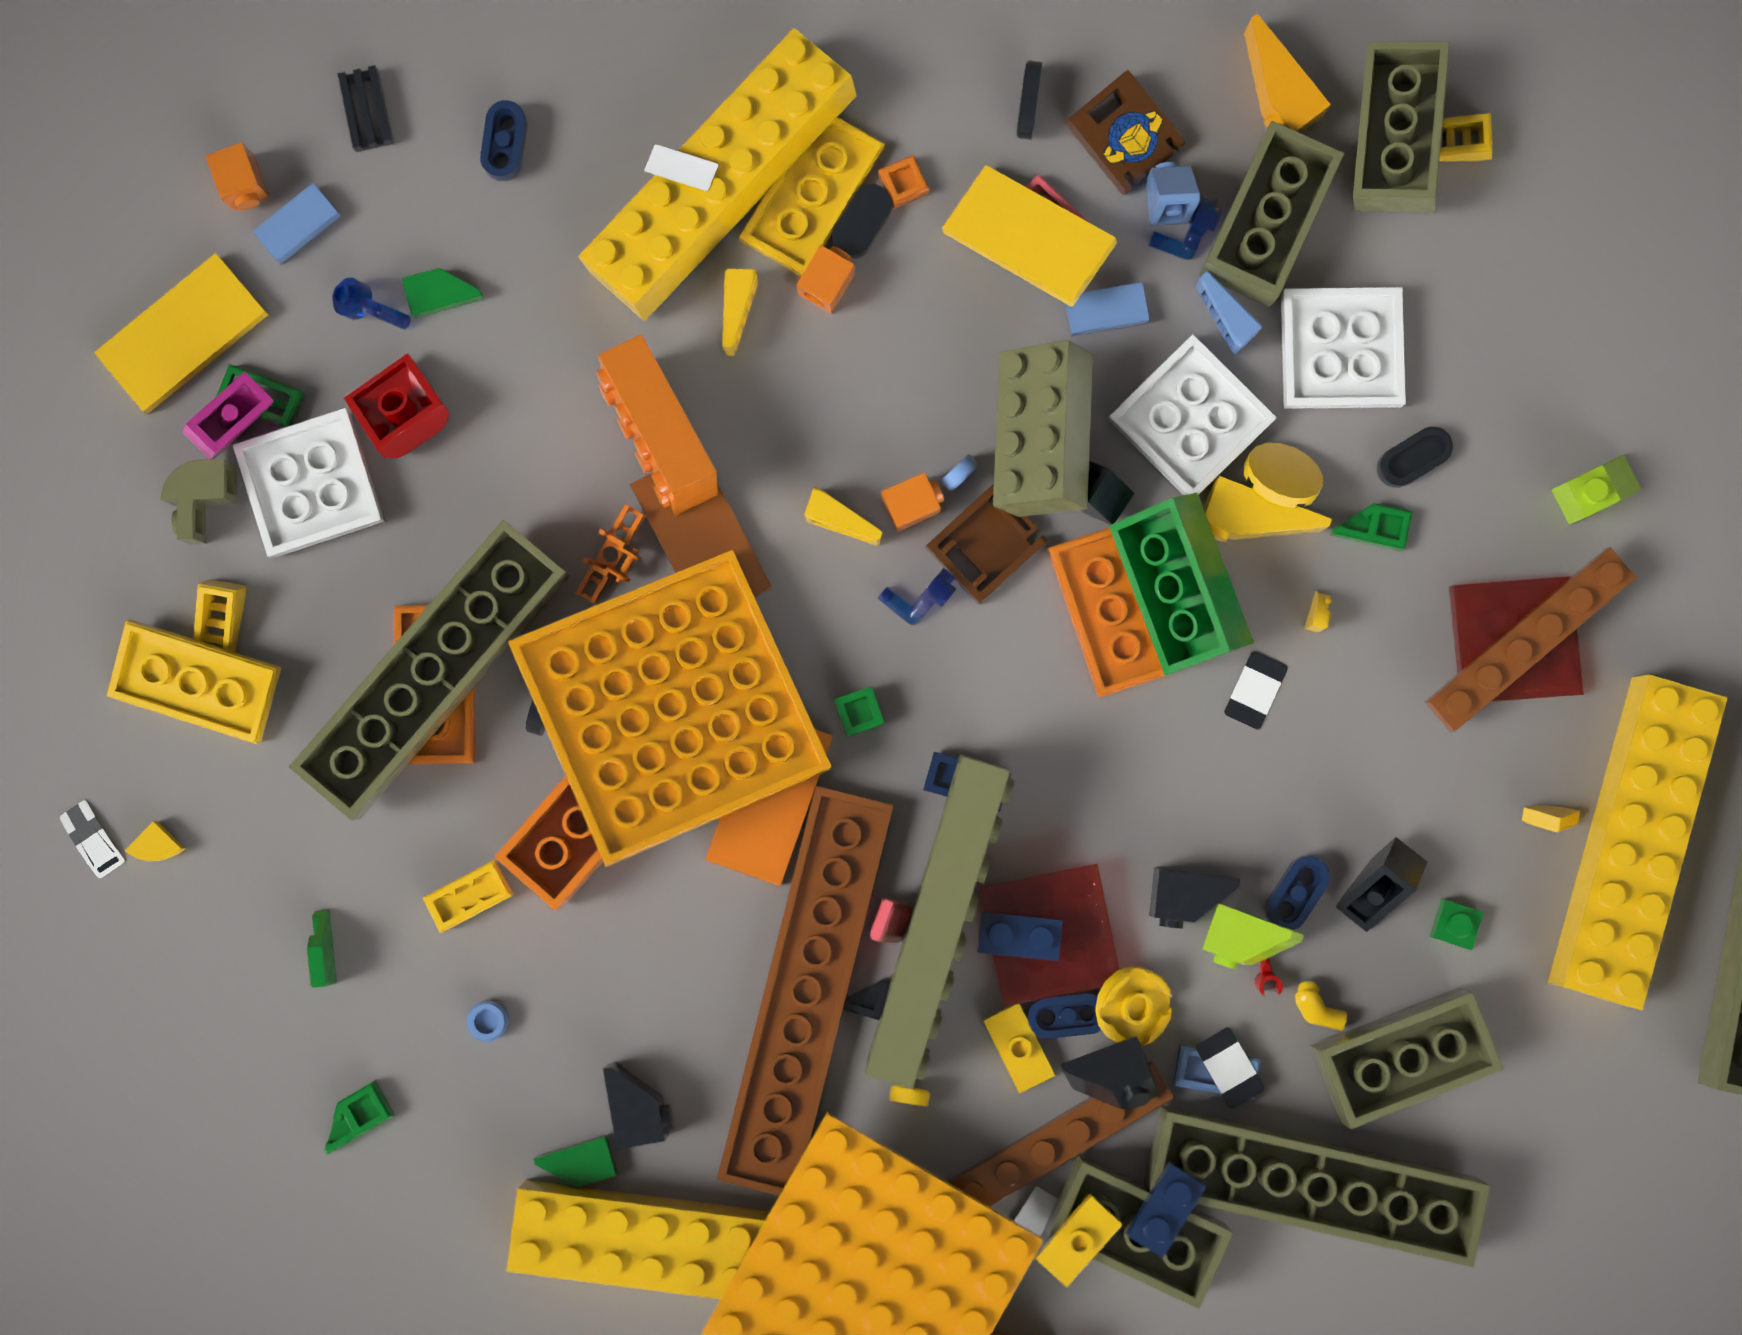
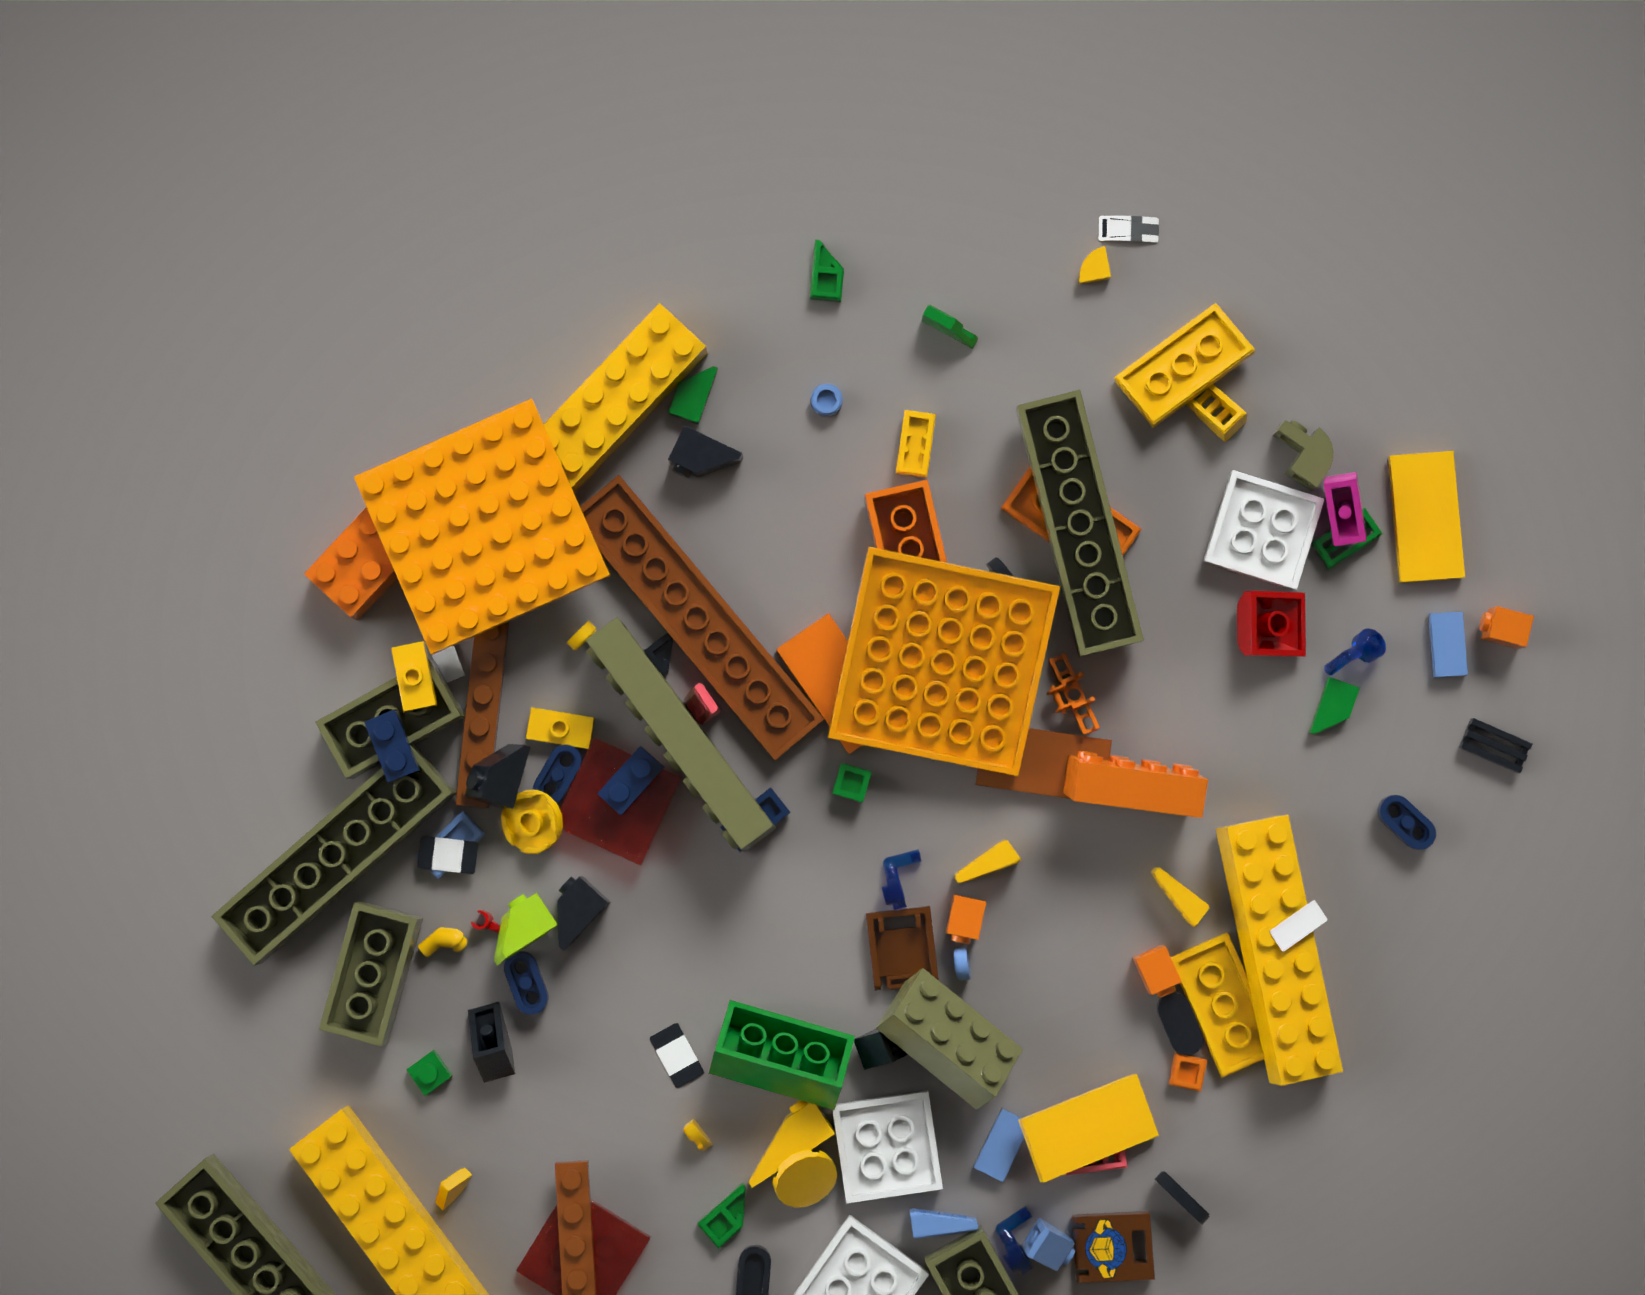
camera: 125 degrees right, 0 degrees up
orange tile [1047,528,1173,698] -> none

